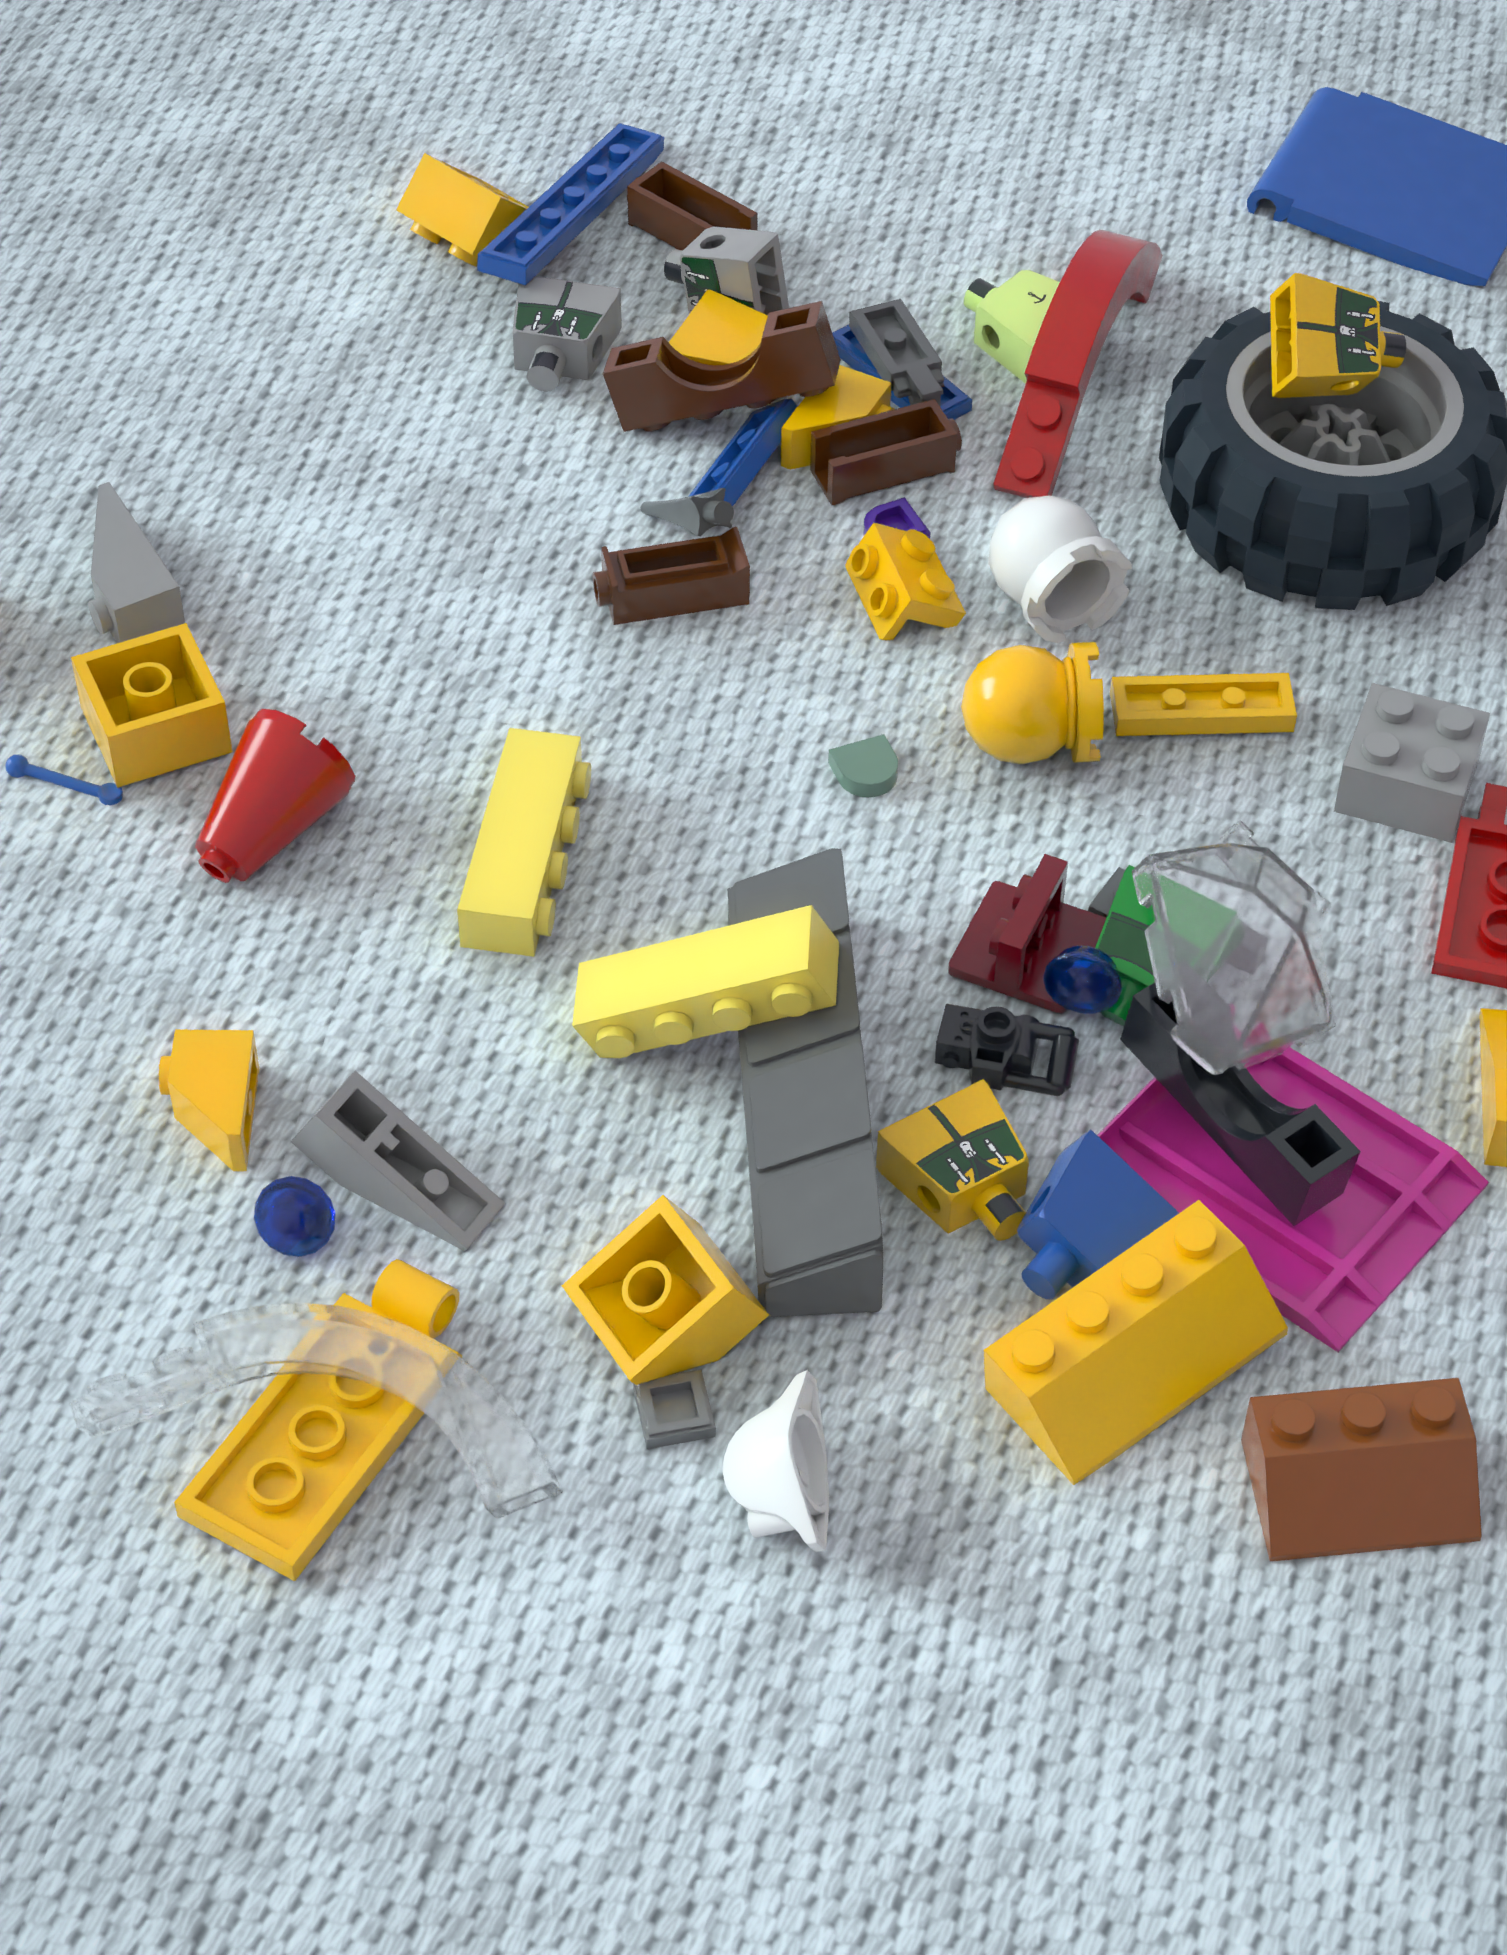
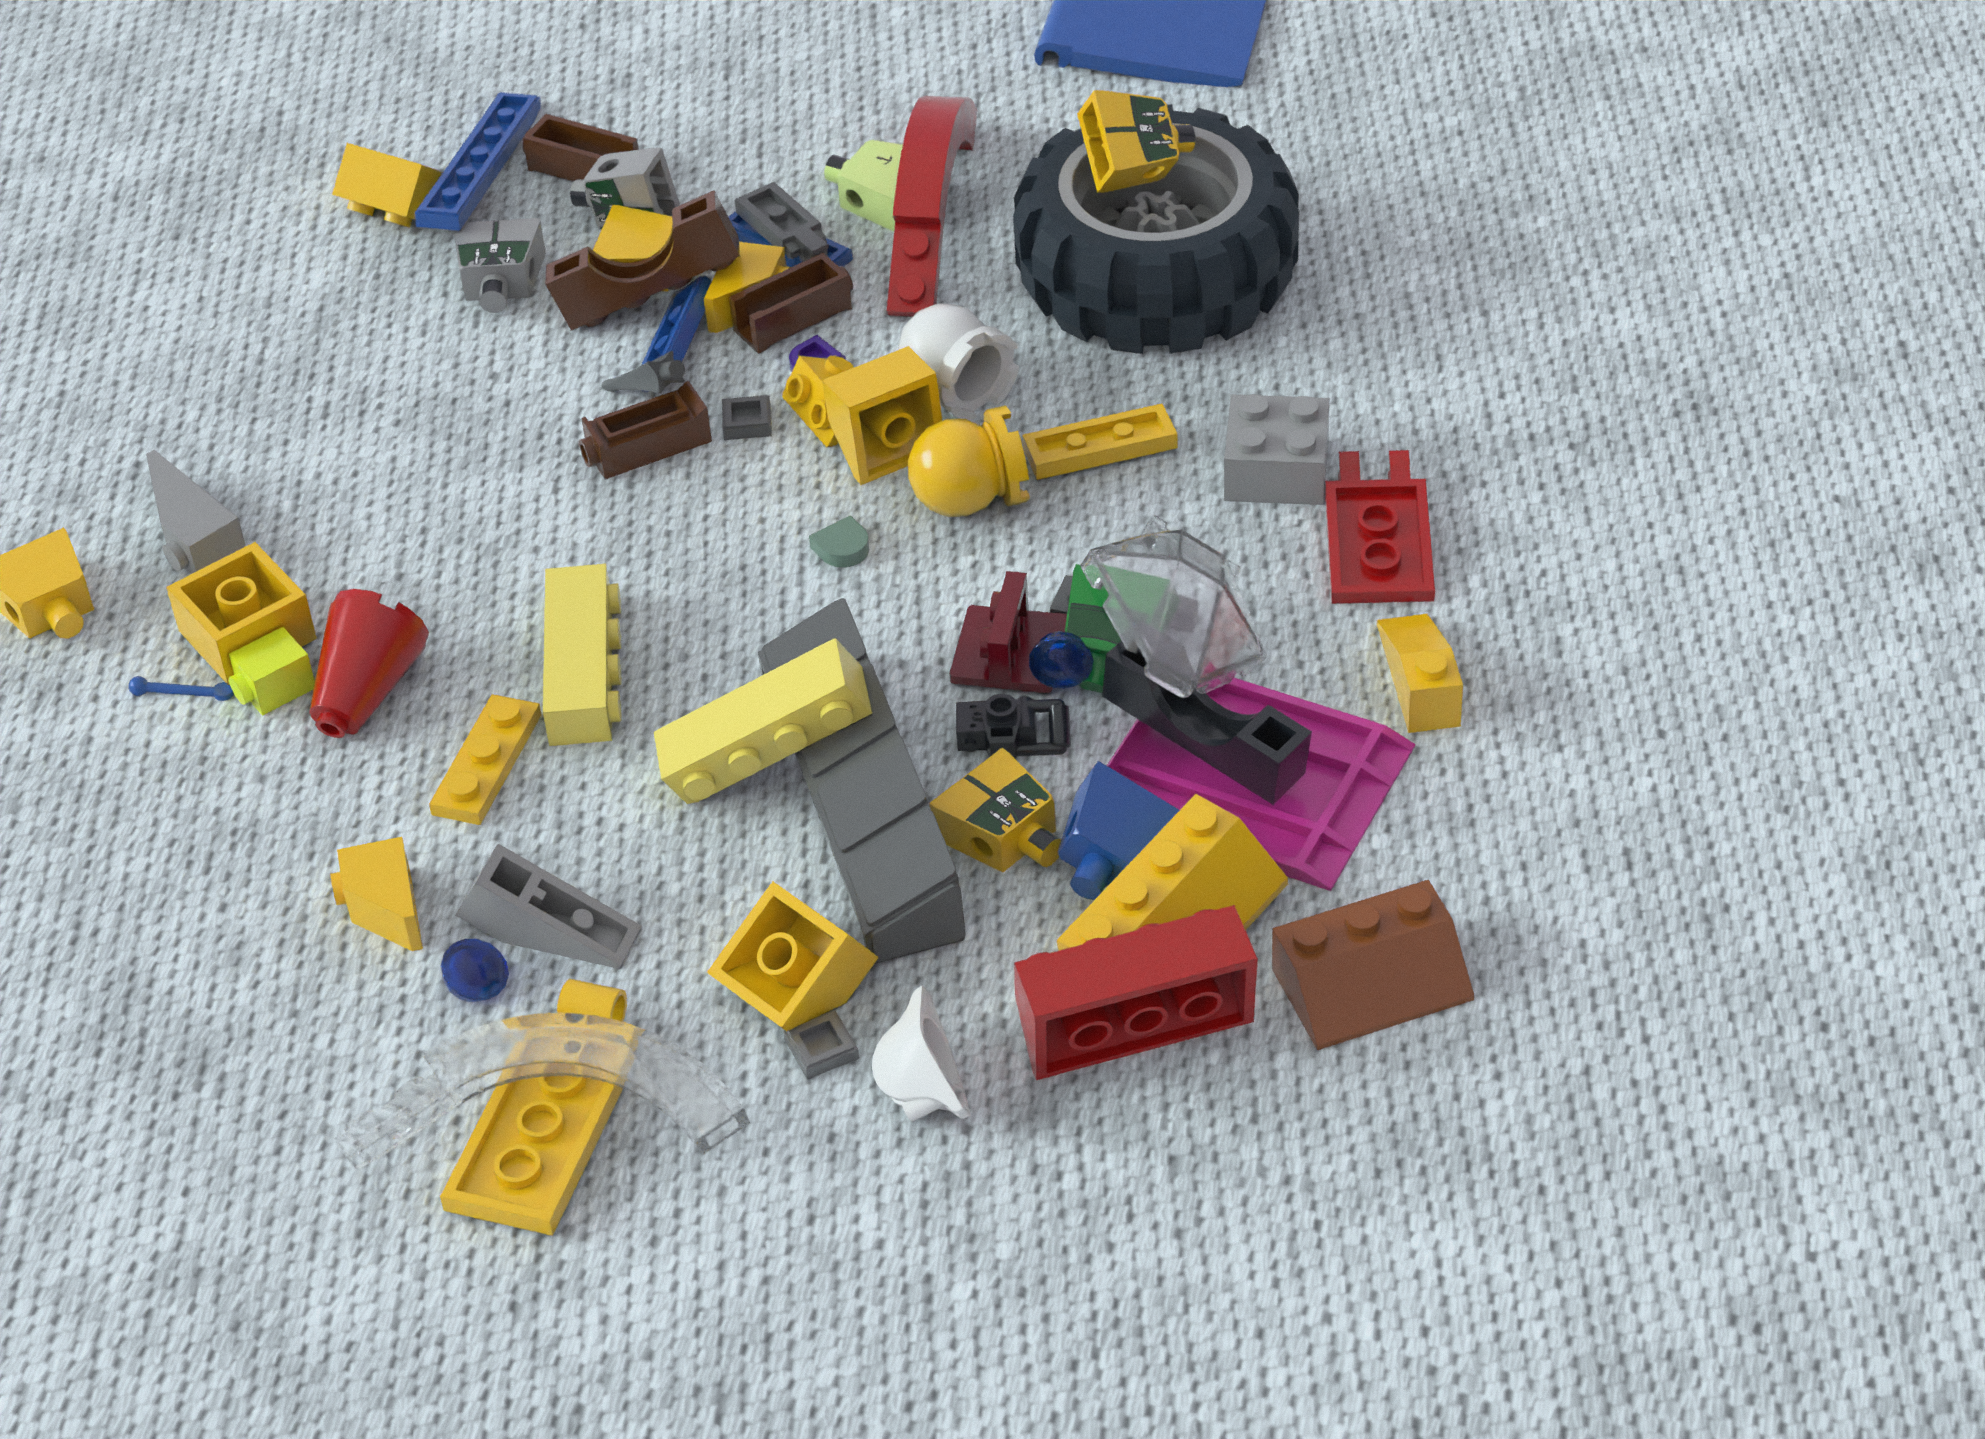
camera: 10 degrees left, 5 degrees down
none -> neon yellow brick [229,627,315,716]
none -> yellow plate [429,694,542,825]
none -> dark grey tile [722,395,772,440]
none -> yellow slope [822,346,943,485]
none -> red slope [1014,905,1258,1080]

